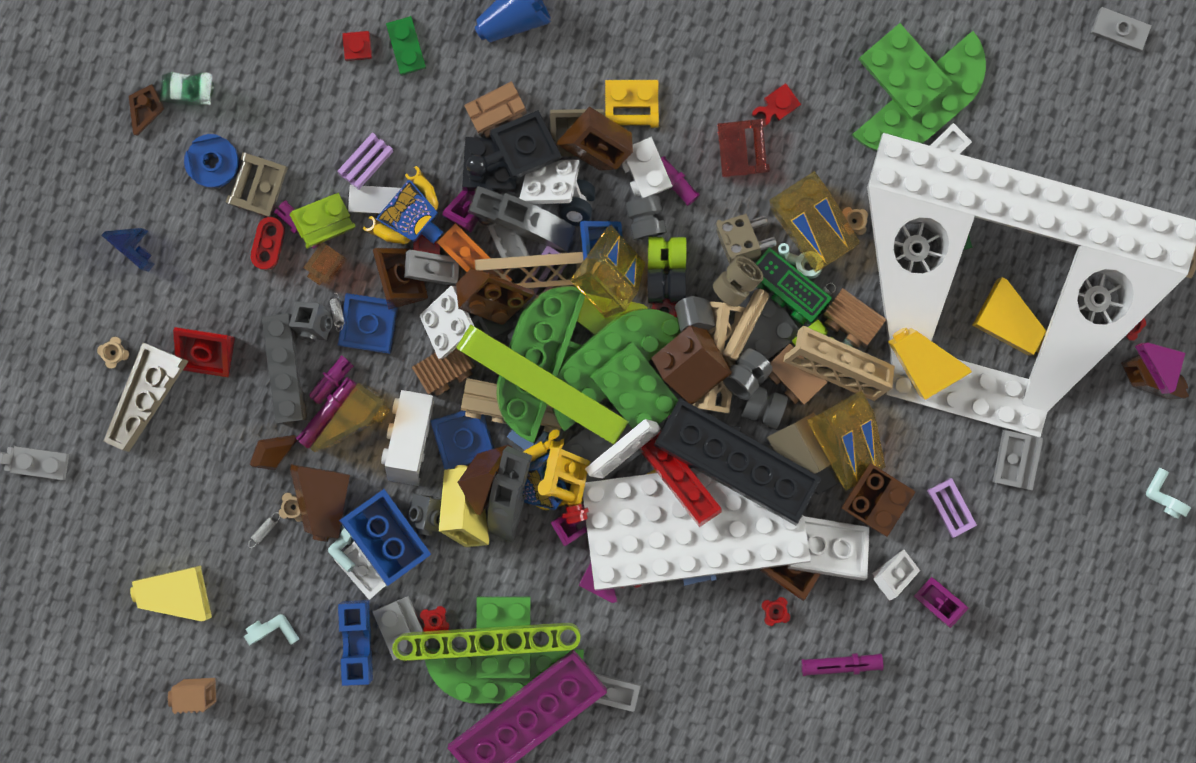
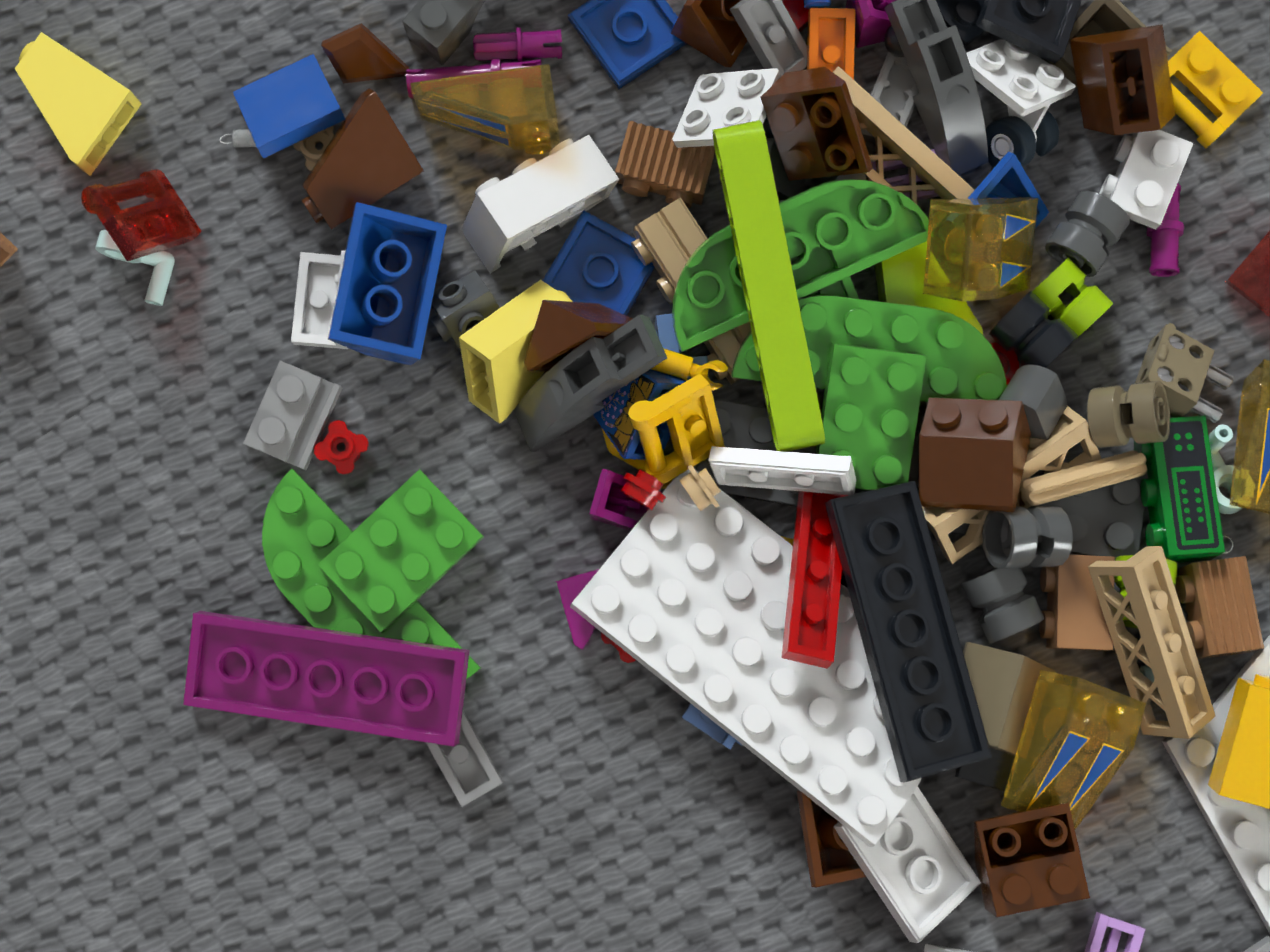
camera: 40 degrees right, 5 degrees down
light aqua plate [328,525,356,572] -> none
blue arch [338,600,373,686] -> none
lime beam [392,623,581,661] -> none
red plate [761,597,790,626] -> none
none -> clear red plate [81,169,202,261]
none -> blue tile [233,54,346,158]
none -> tan plate [679,465,721,511]

